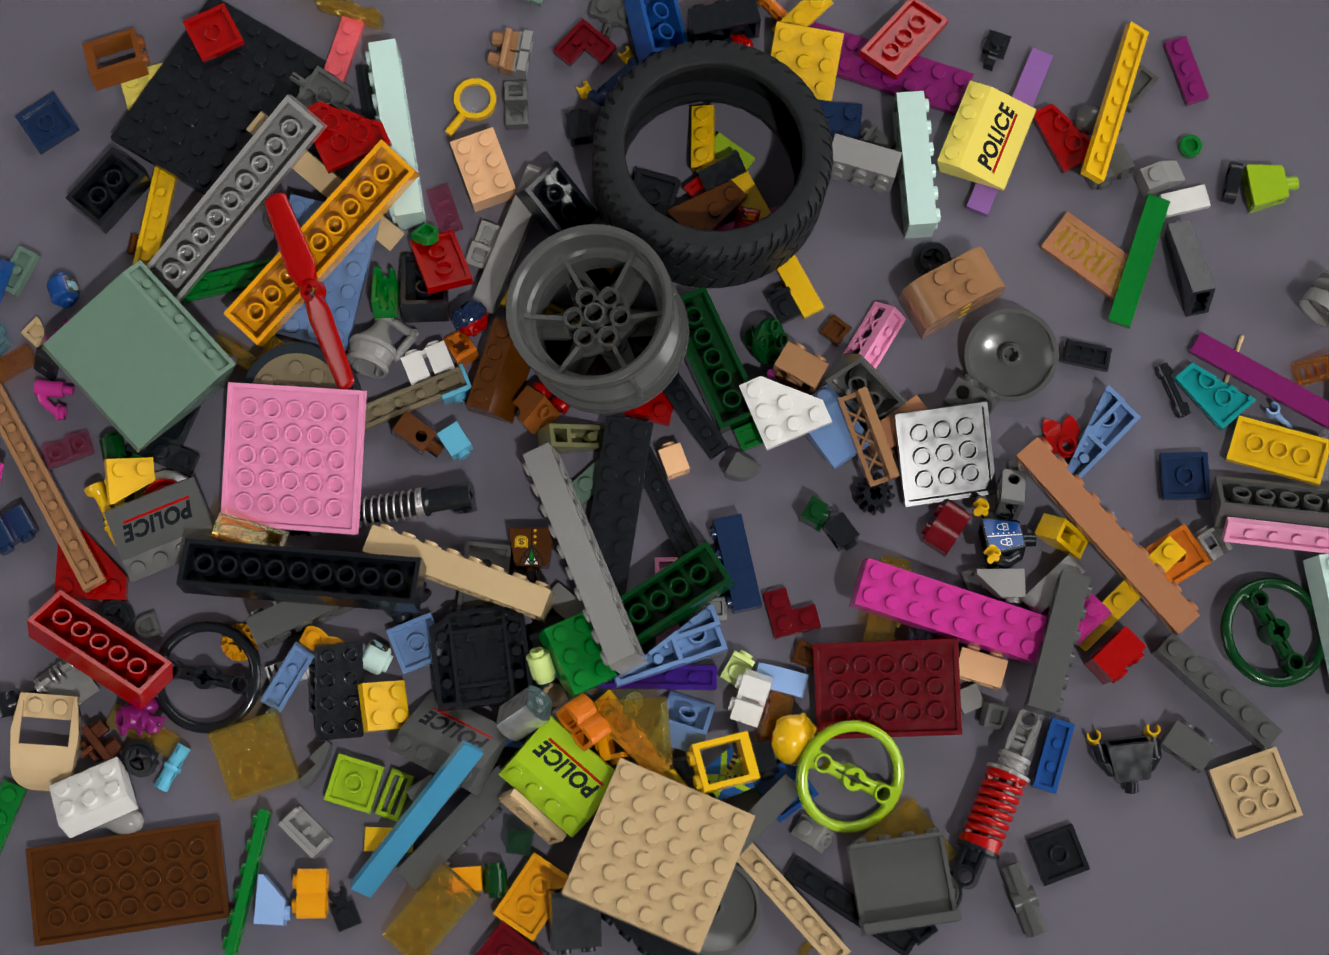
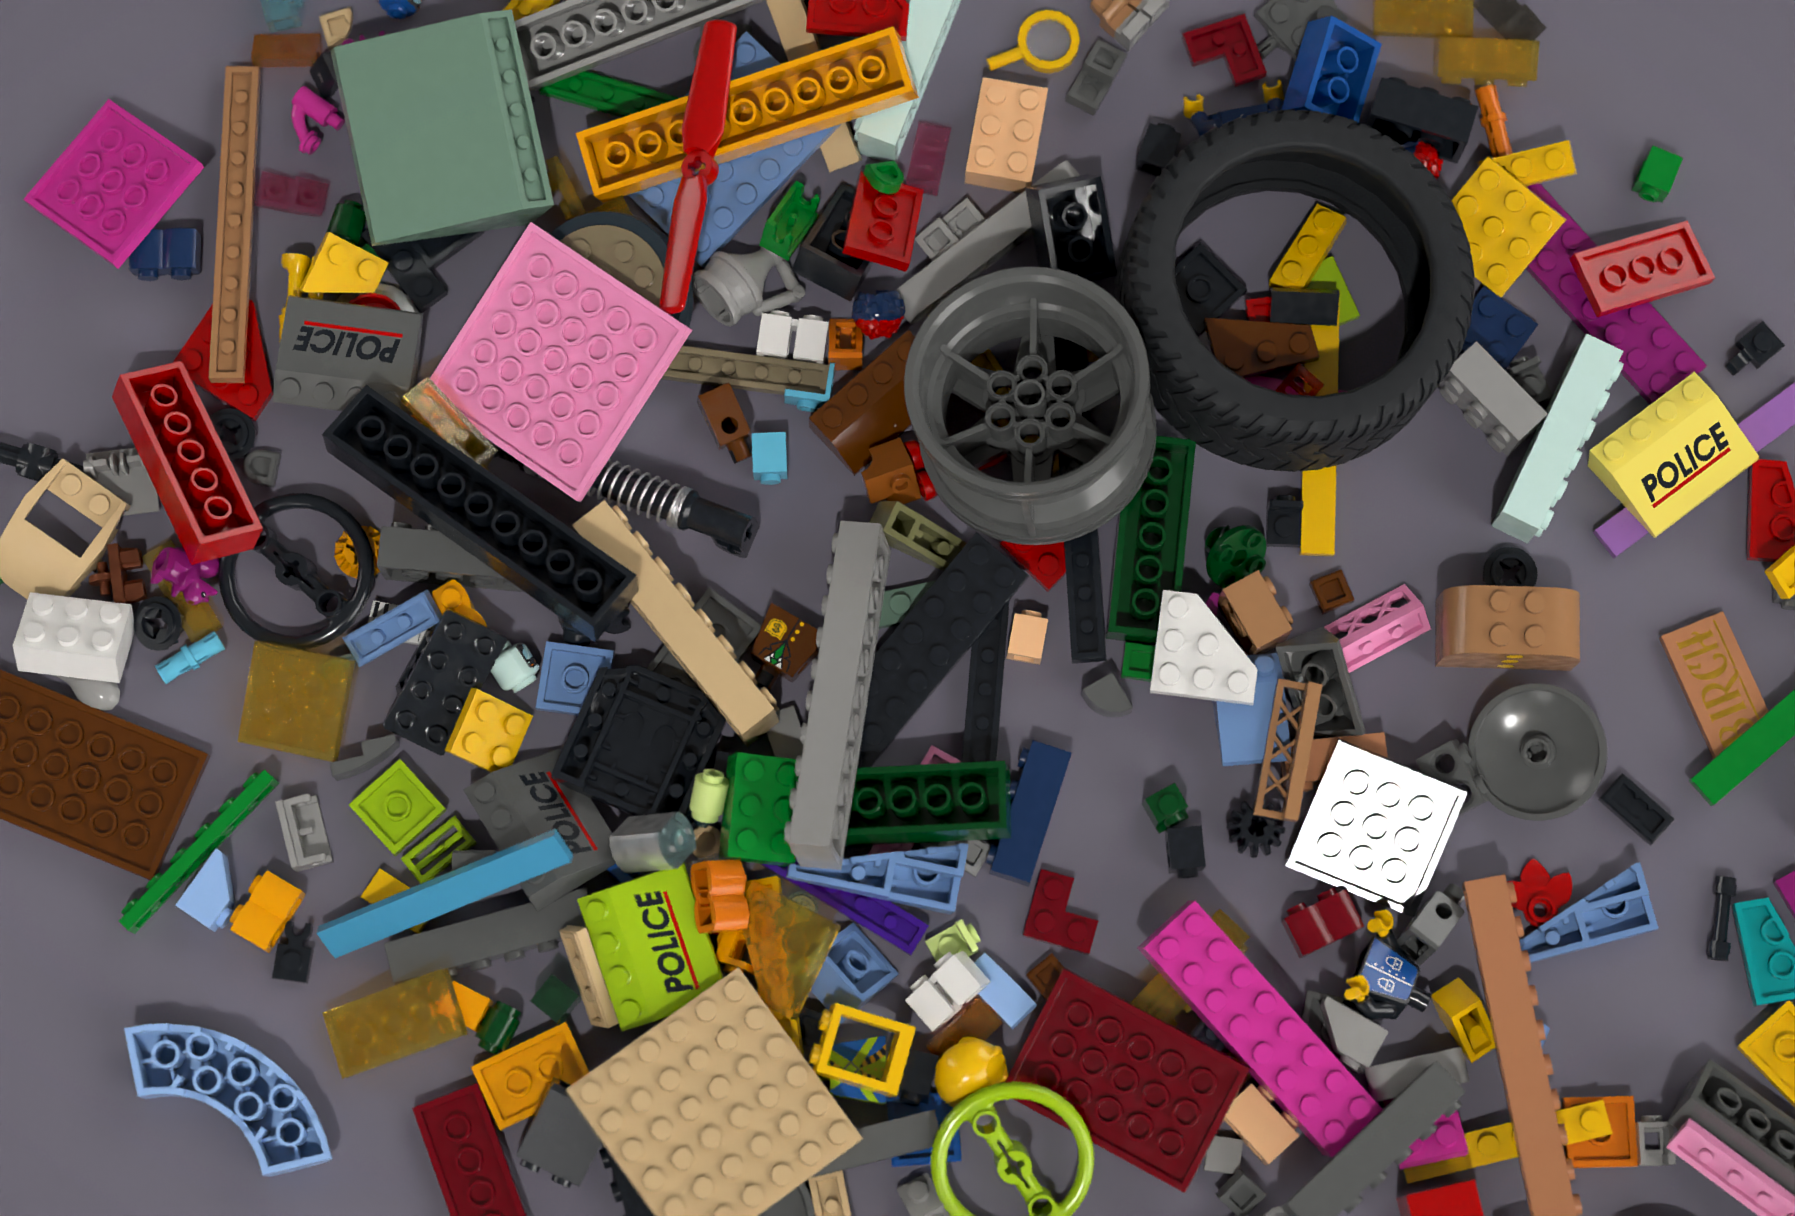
camera: 30 degrees right, 0 degrees up
dark blue plate [1159,452,1211,501] -> none

